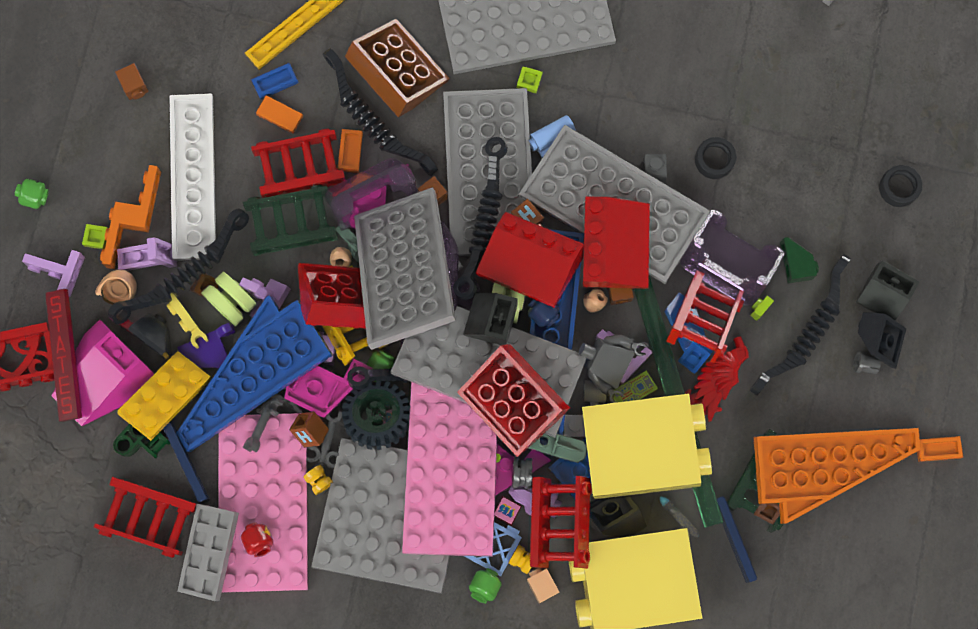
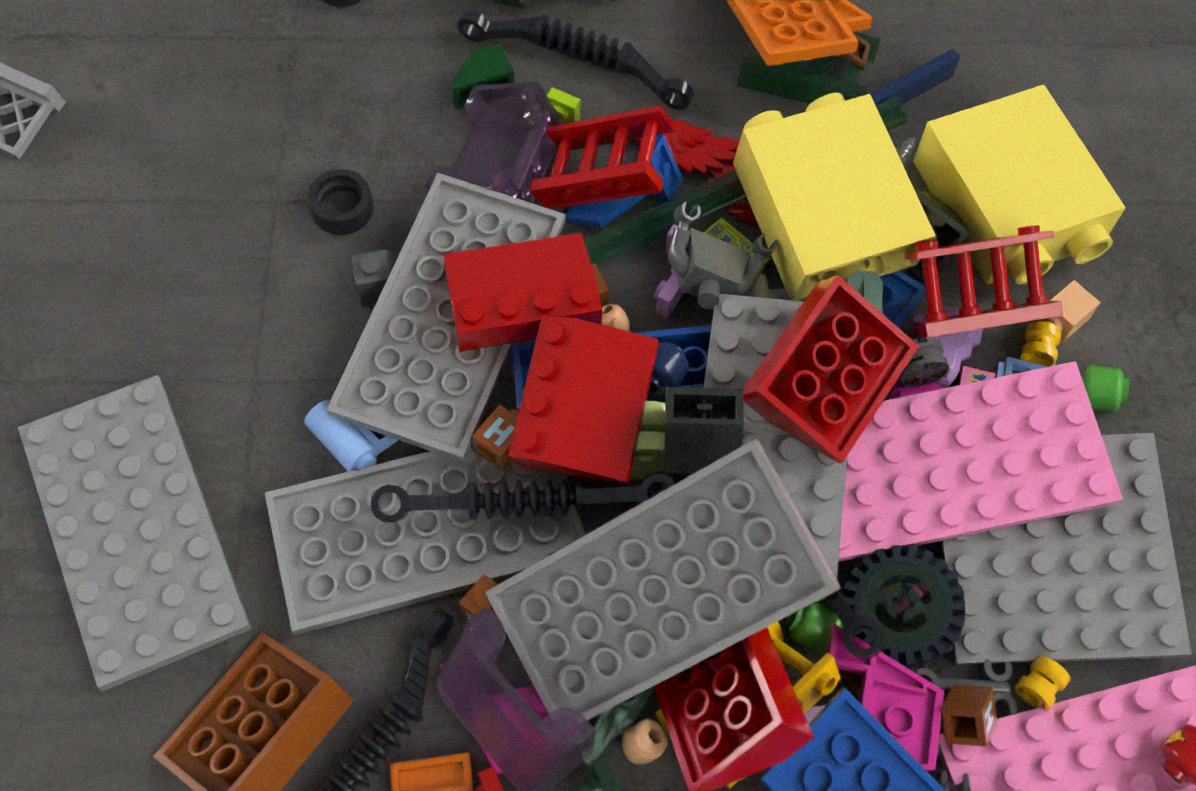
camera: 100 degrees left, 15 degrees down
lime plate [516,66,543,93] -> none

